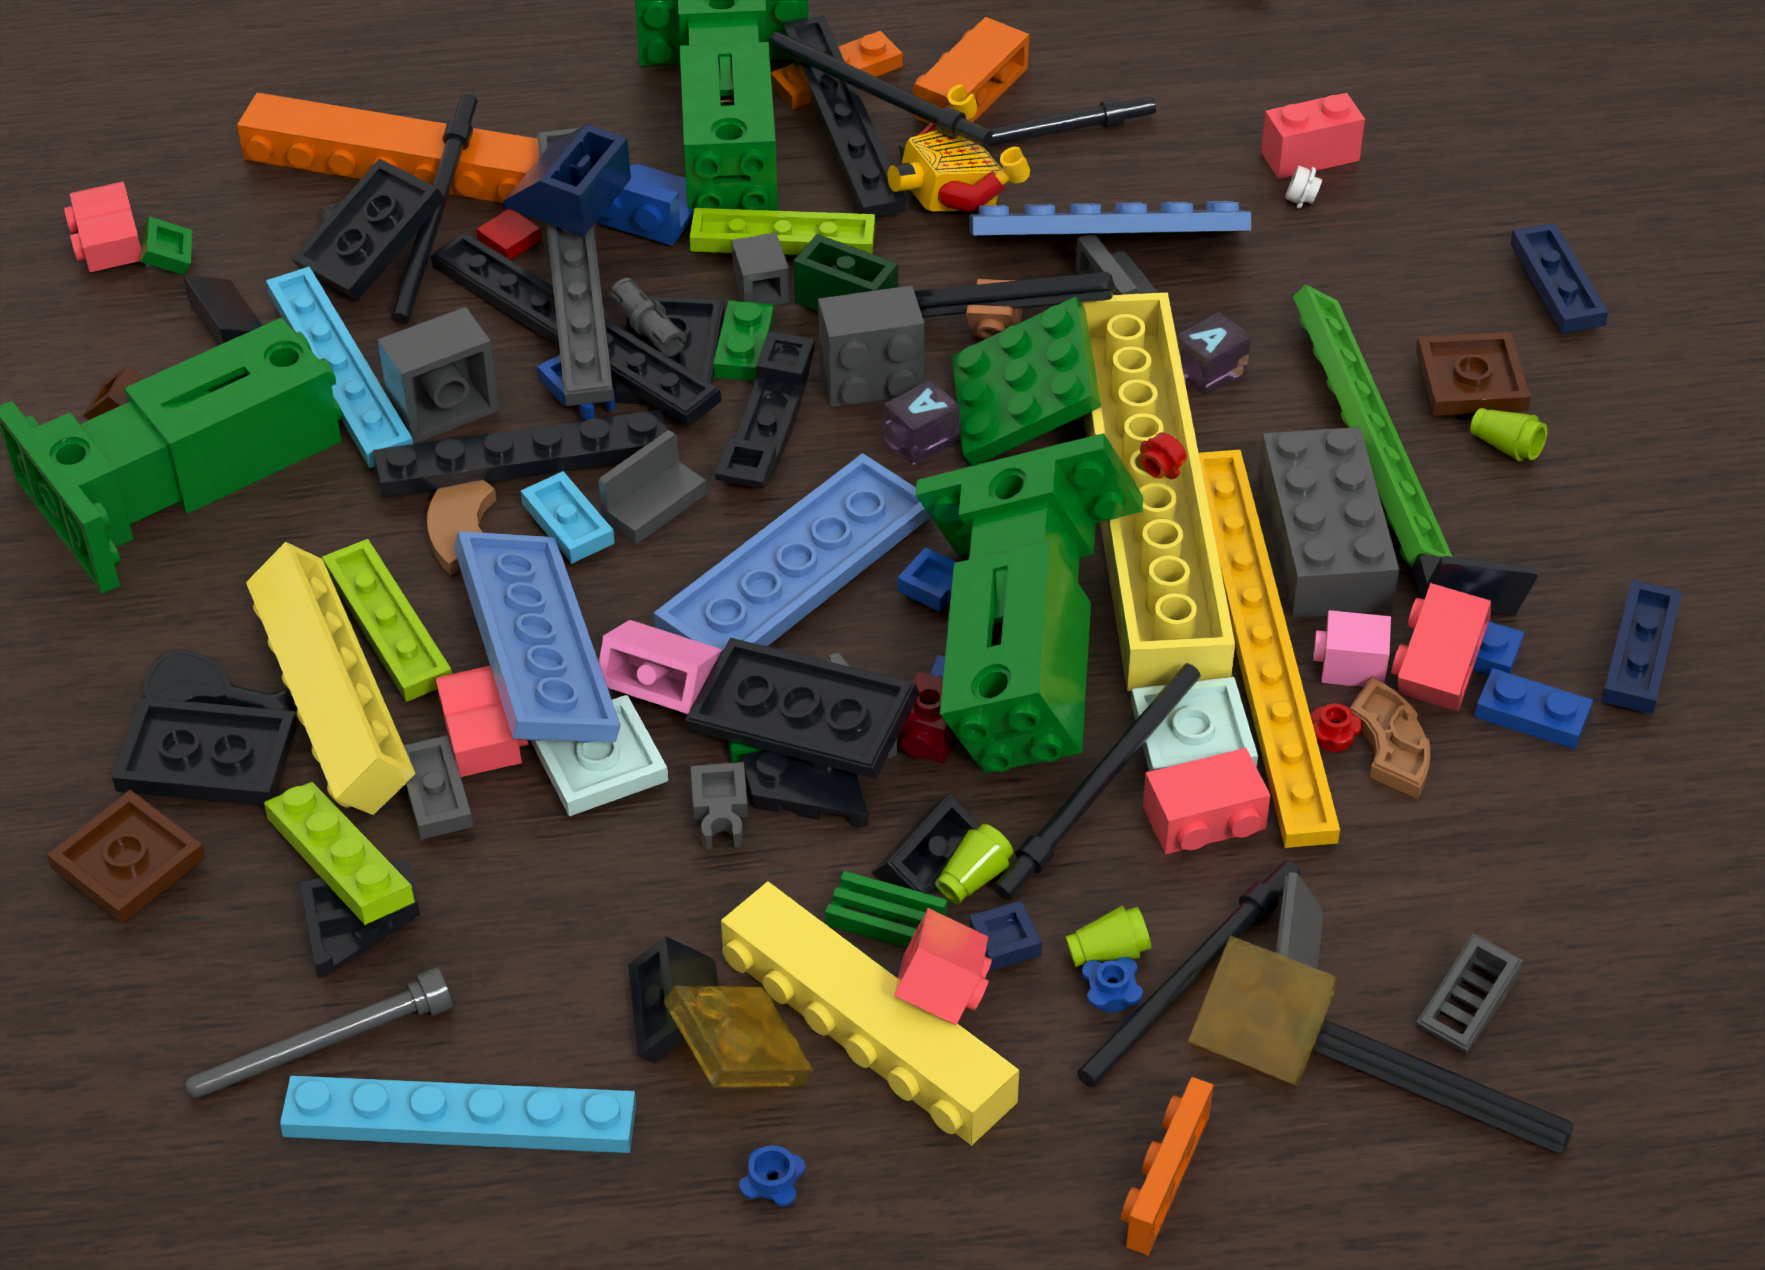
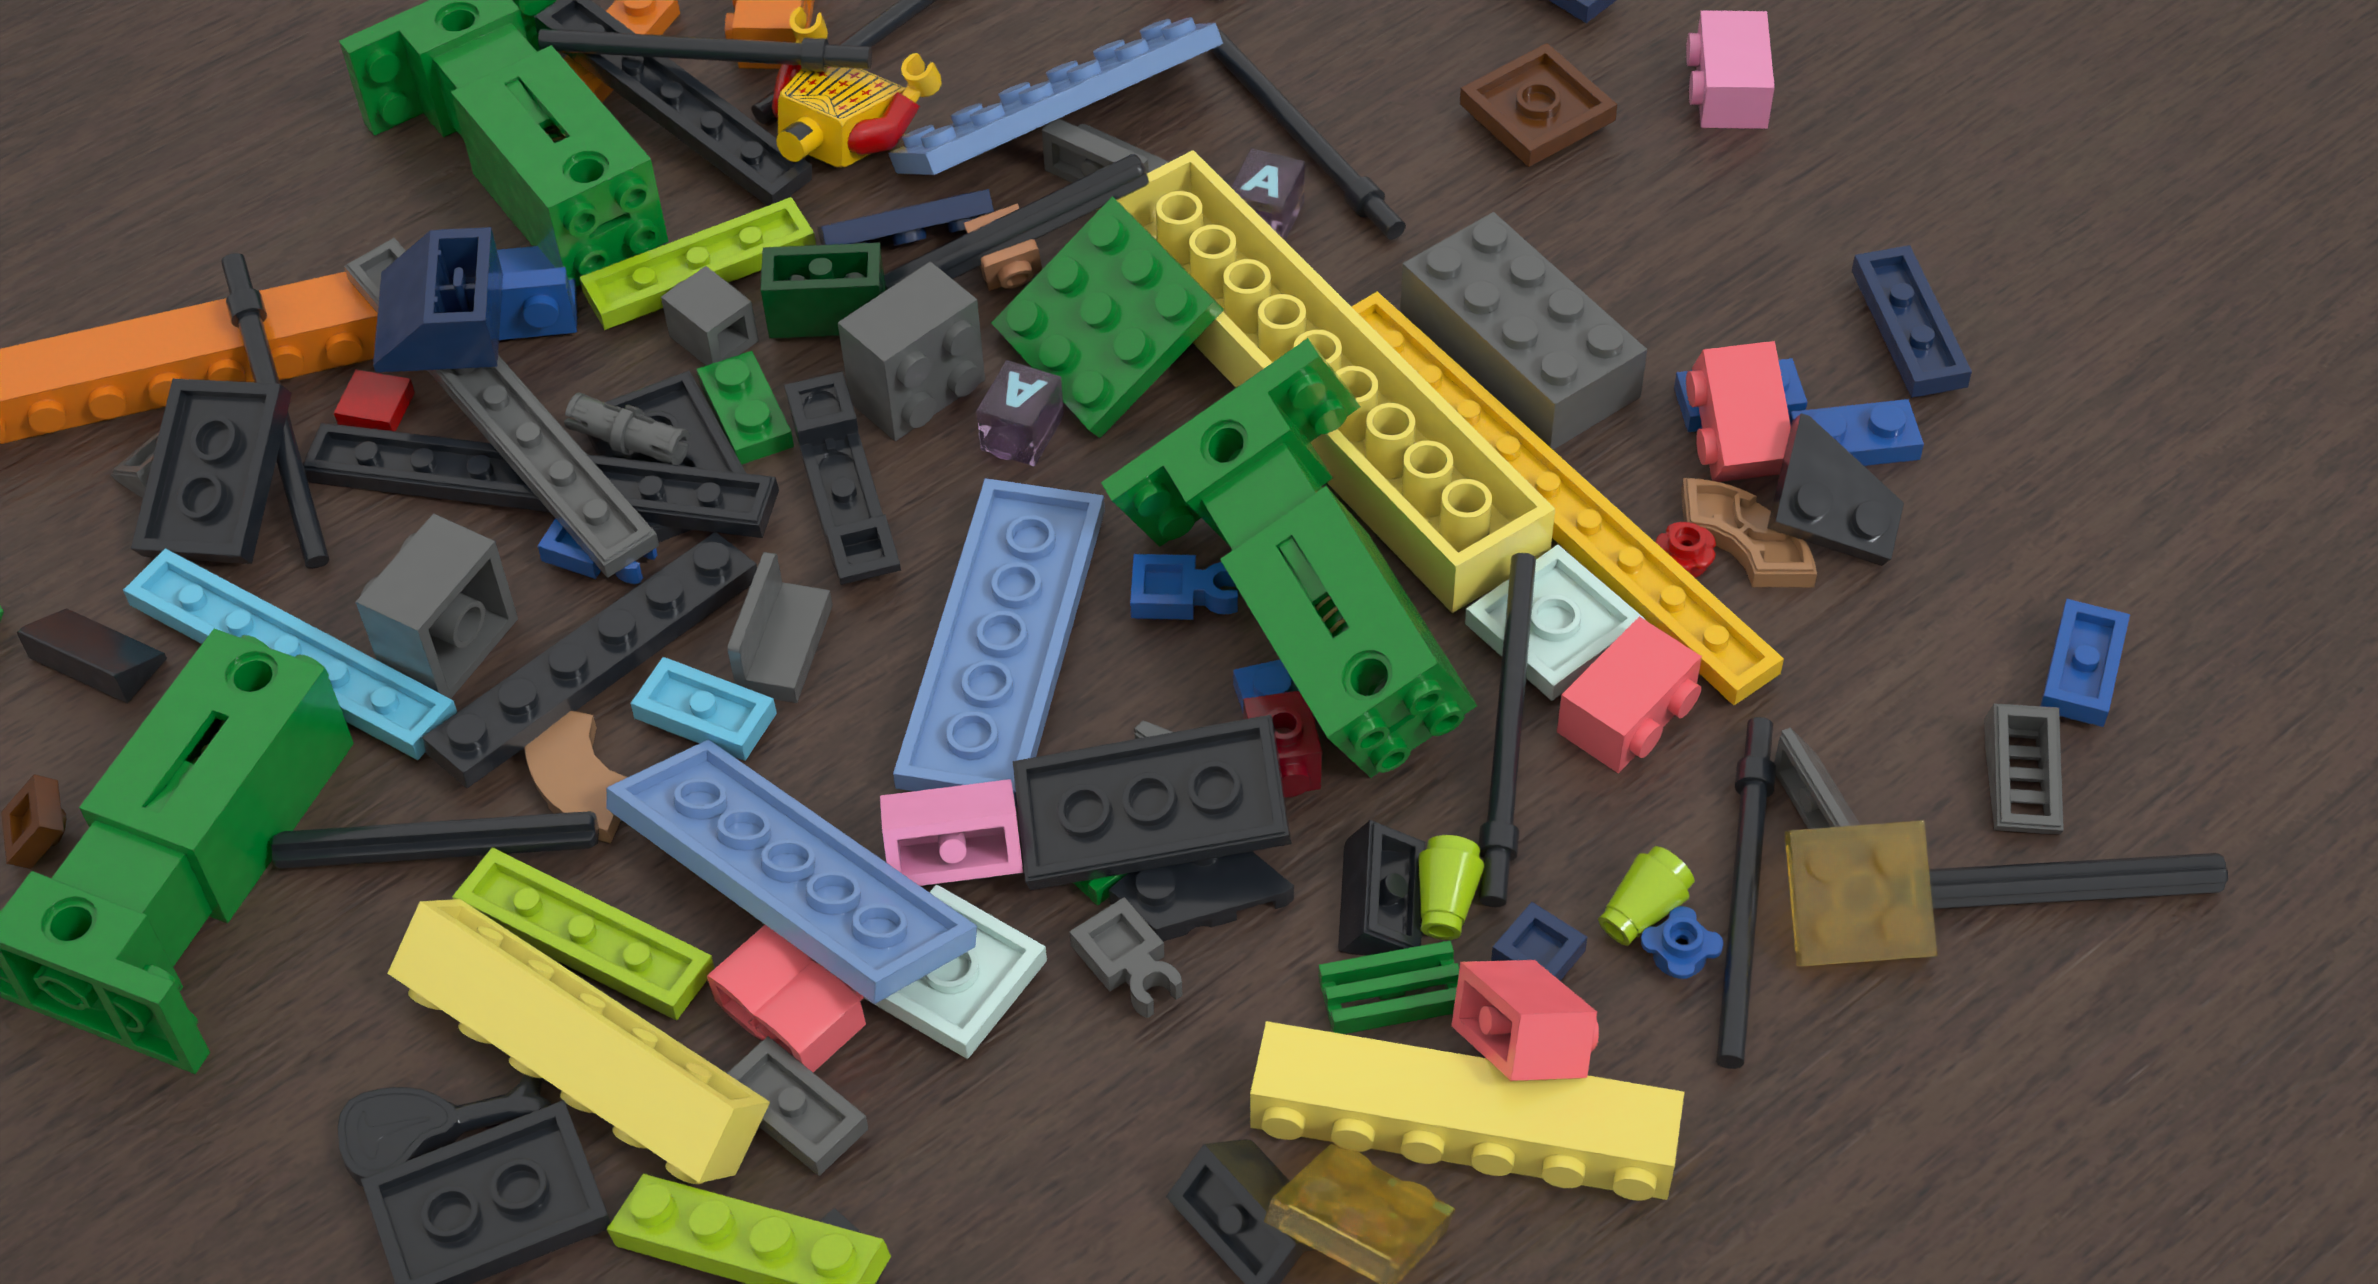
camera: 30 degrees left, 5 degrees up
orange plate [1121,1077,1214,1256] -> none
red plate [1140,432,1187,479] -> none
bright green plate [1293,284,1453,567] -> none
bright pink brick [1313,610,1391,687] -> none
black panel [1412,554,1538,616] -> none
lime cone [1470,408,1547,461] -> none
none -> black axle [271,811,599,869]
none -> dark blue plate [817,189,994,245]
none -> black bar [1210,29,1406,240]
none -> bright pink brick [1686,11,1774,129]
none -> black wing [1767,413,1904,566]
none -> blue plate [2040,599,2130,727]

